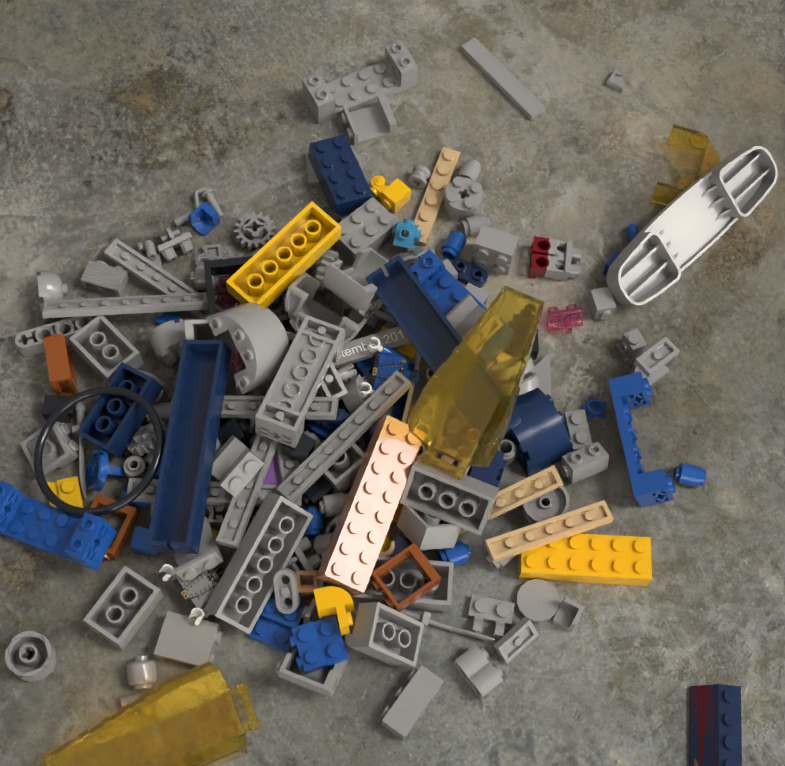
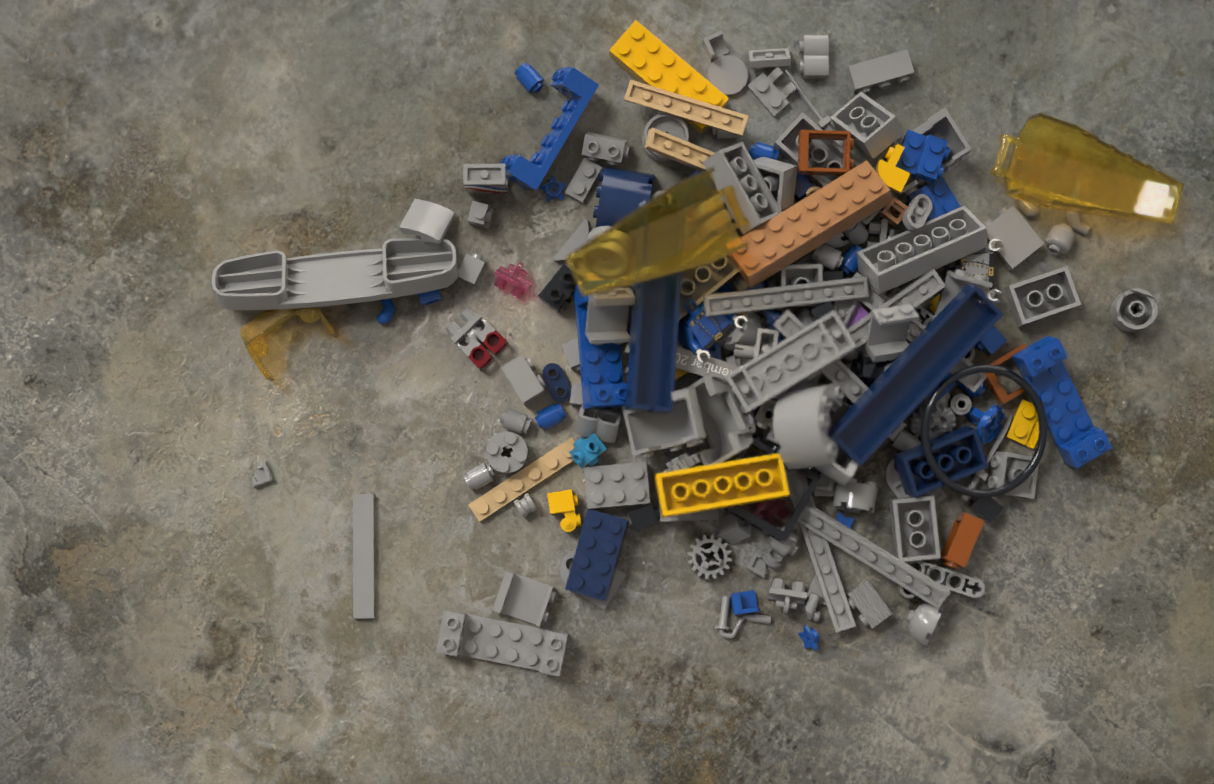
camera: 135 degrees left, 20 degrees up
none -> light grey slope [399,199,455,244]
none -> blue plate [799,625,820,650]

